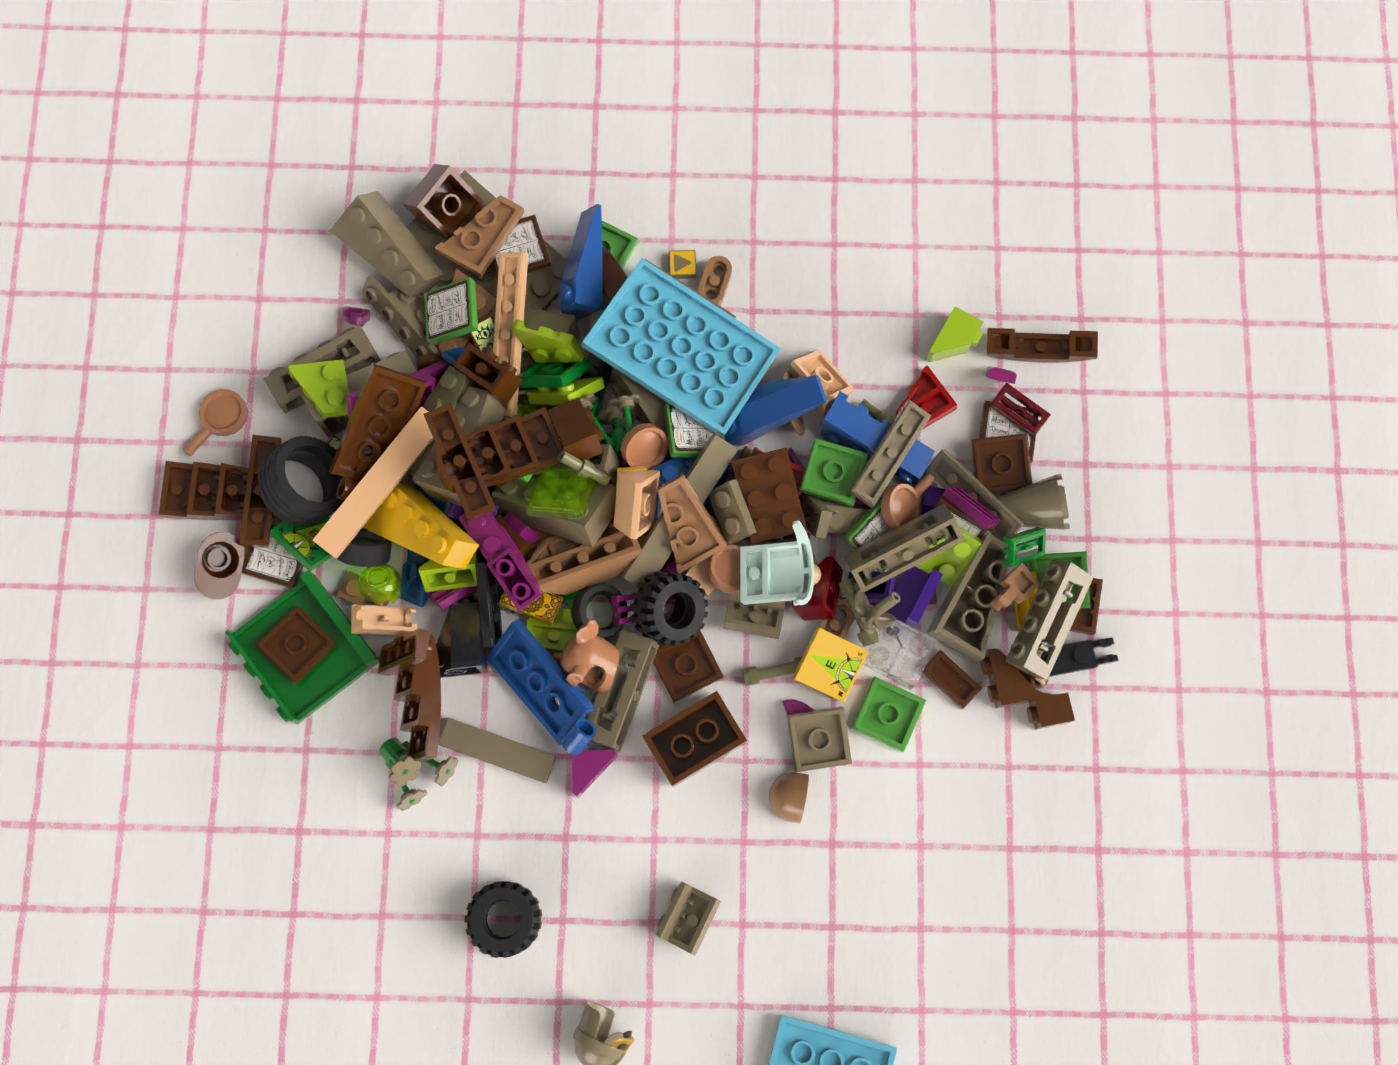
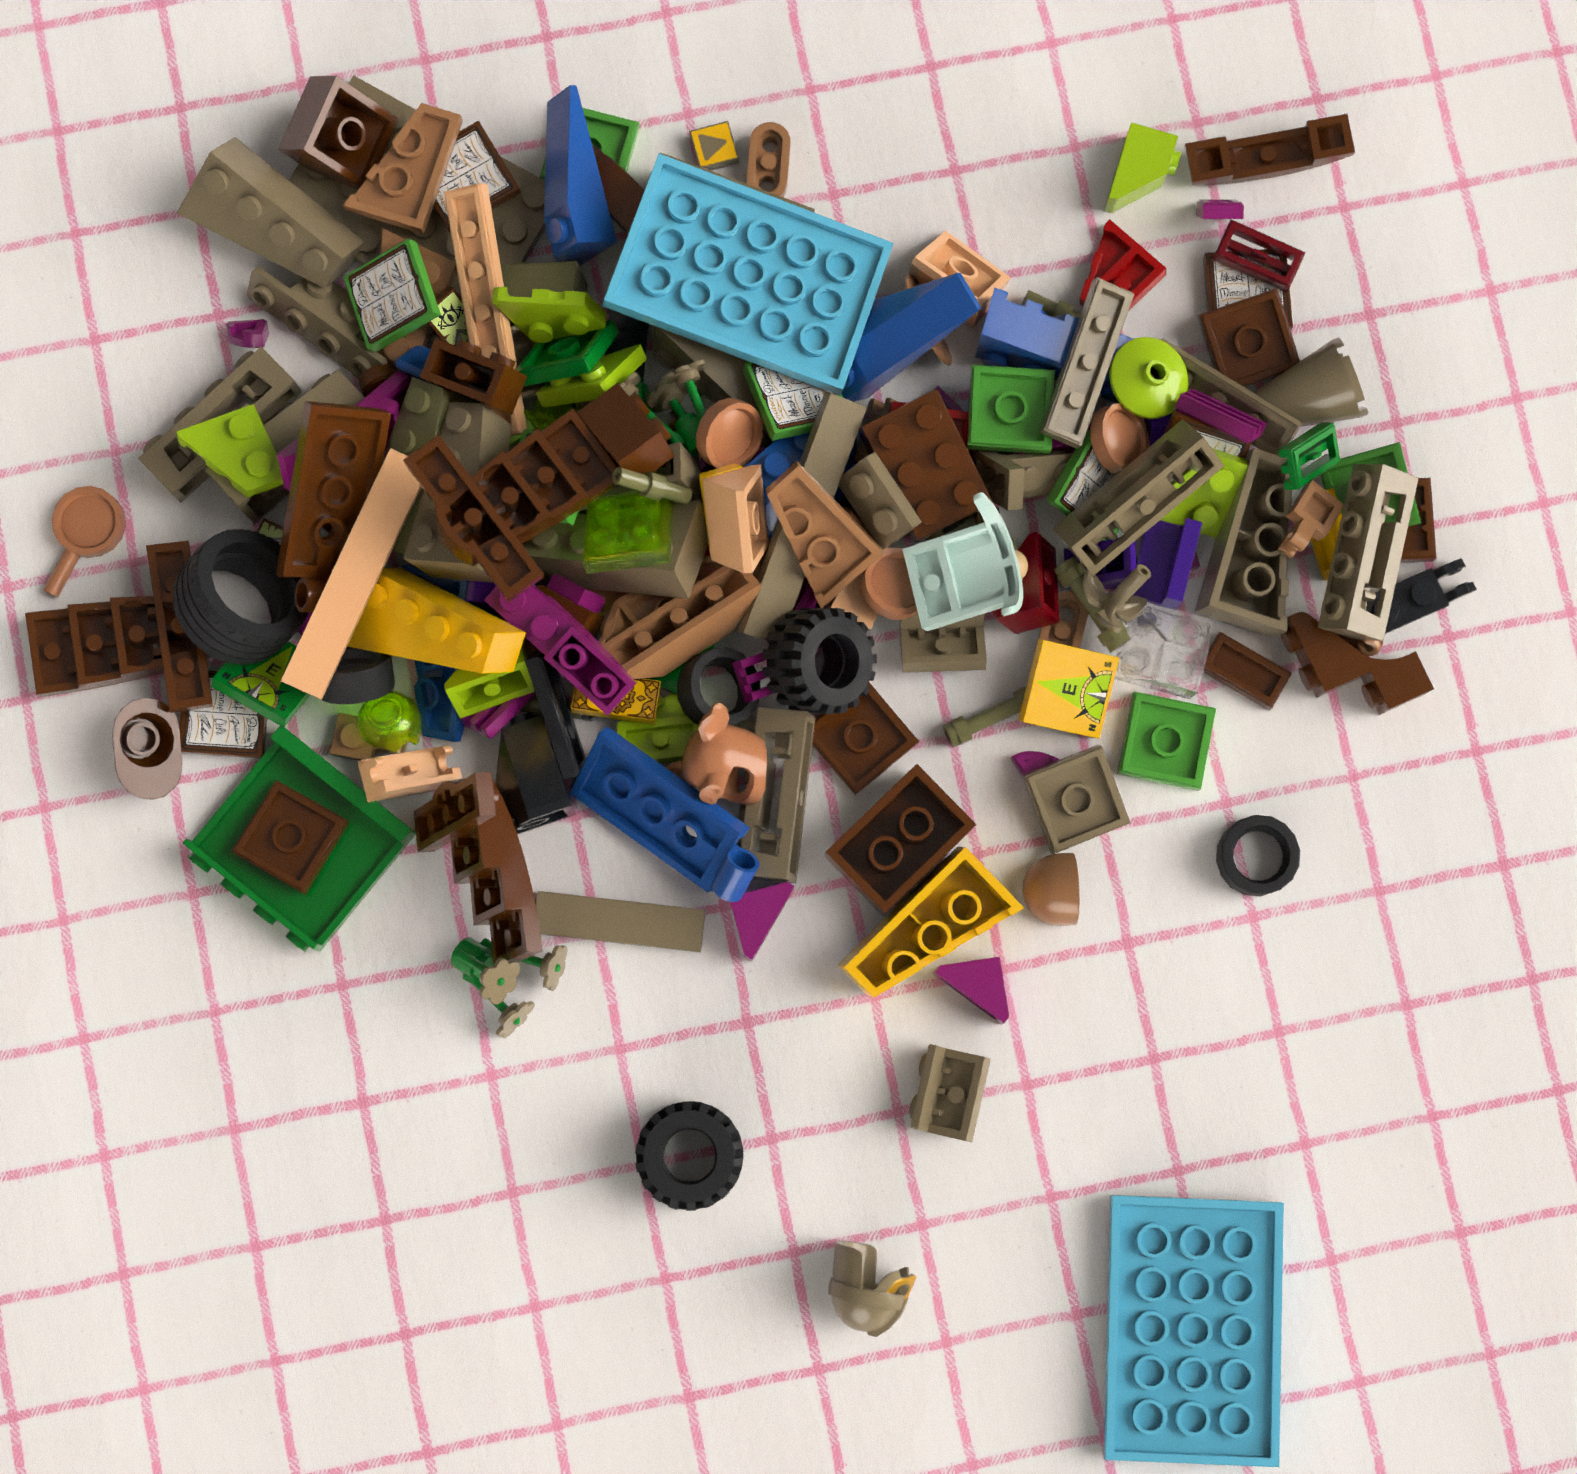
camera: 15 degrees left, 5 degrees up
none -> yellow wedge [838,847,1024,998]
none -> magenta slope [933,957,1009,1024]
none -> lime dish [1109,337,1188,419]
none -> black tyre [1216,815,1301,897]

